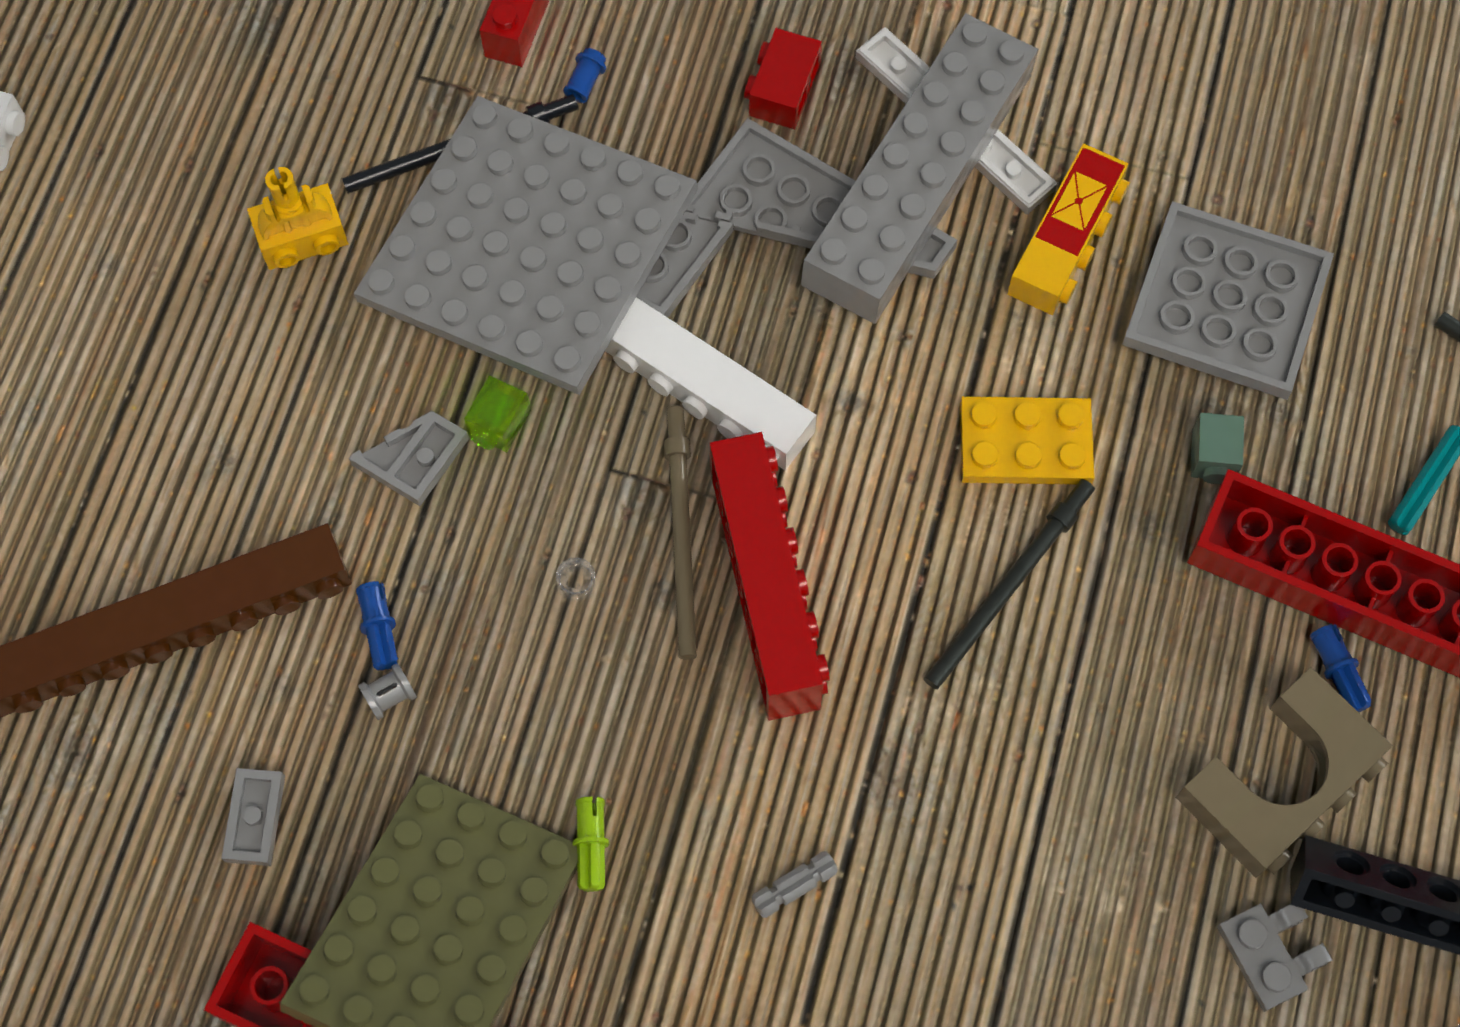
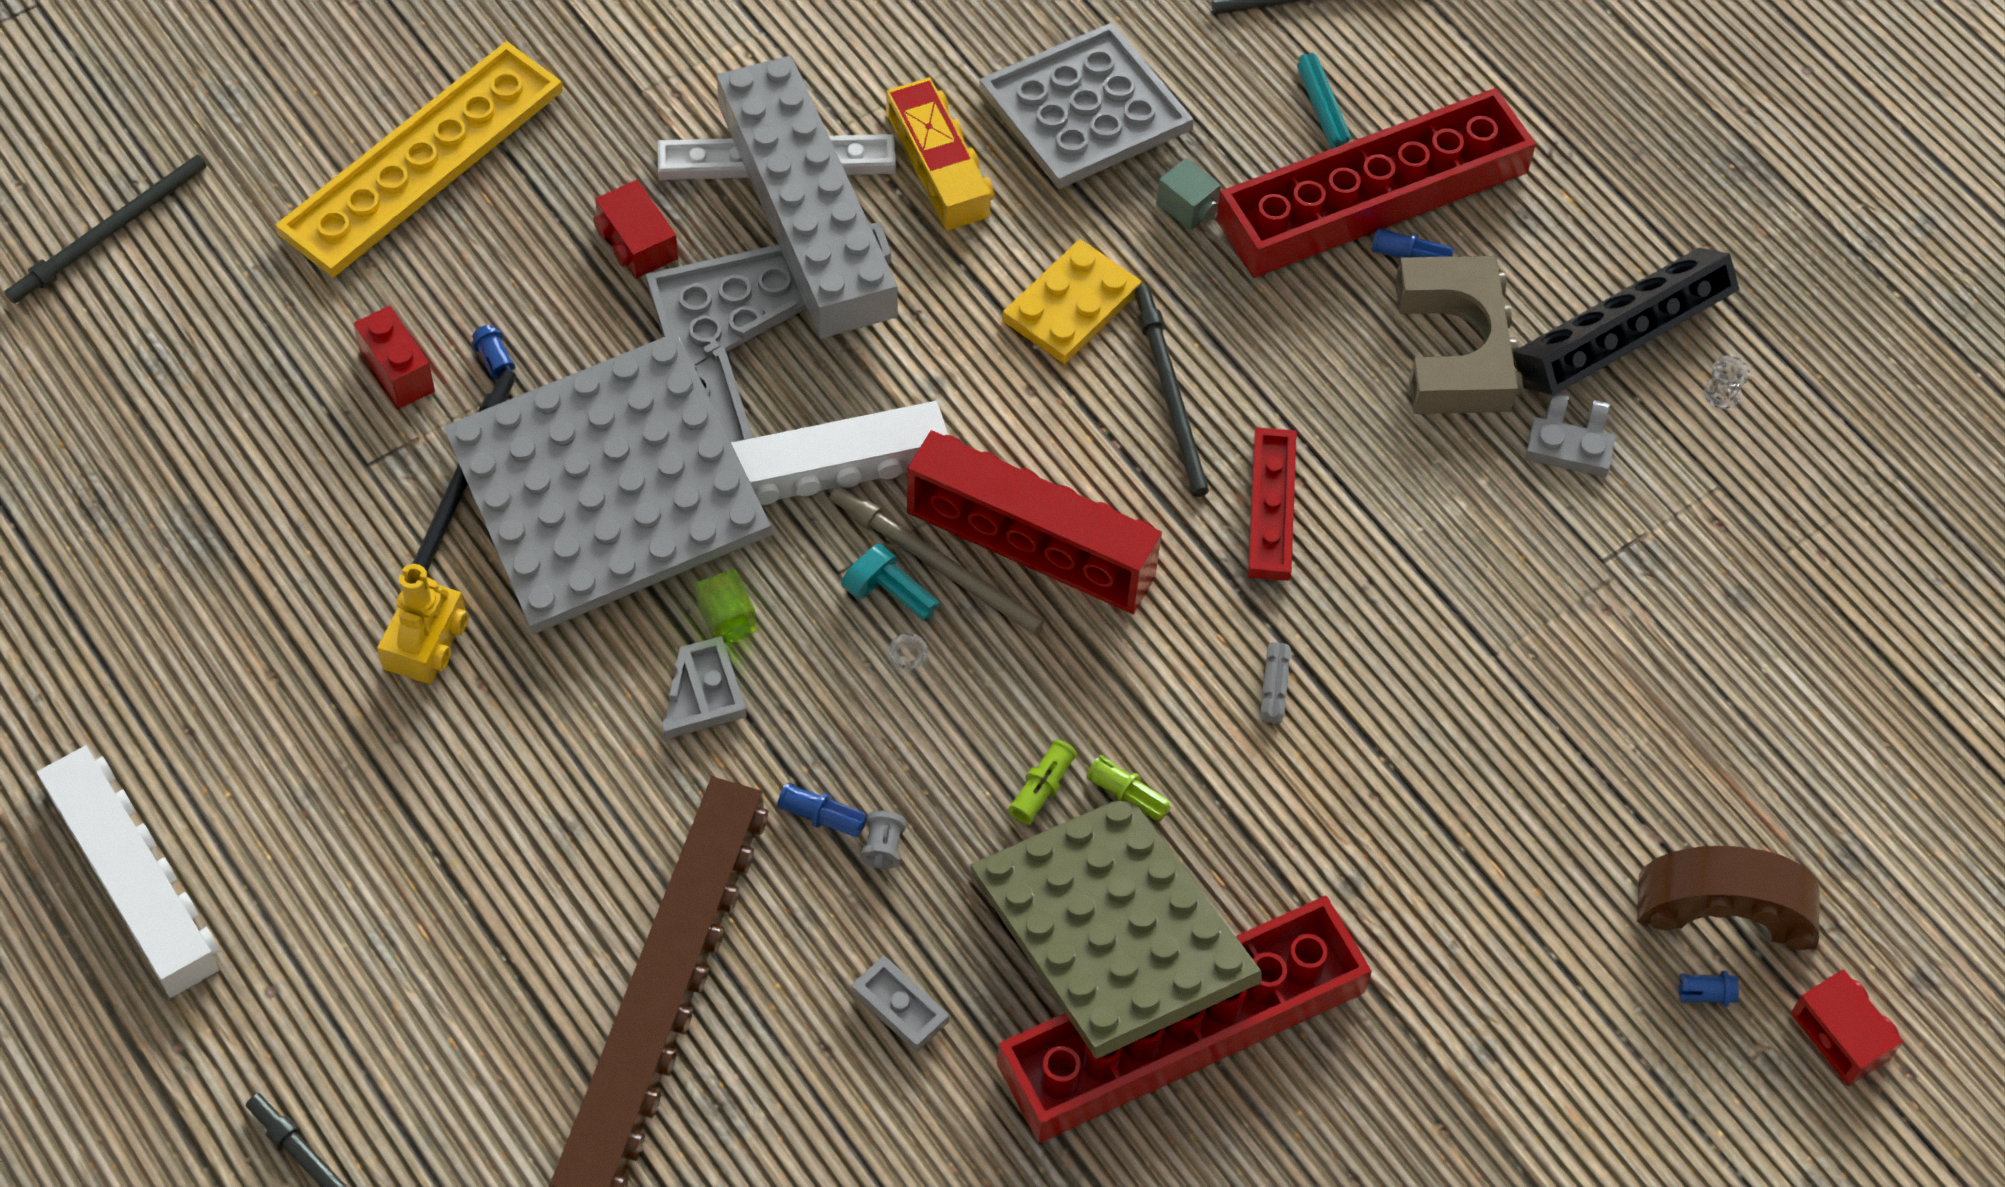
camera: 55 degrees left, 10 degrees down
none -> teal piece [841,543,940,621]
none -> lime pin [1007,740,1077,825]
none -> red plate [1247,427,1297,581]

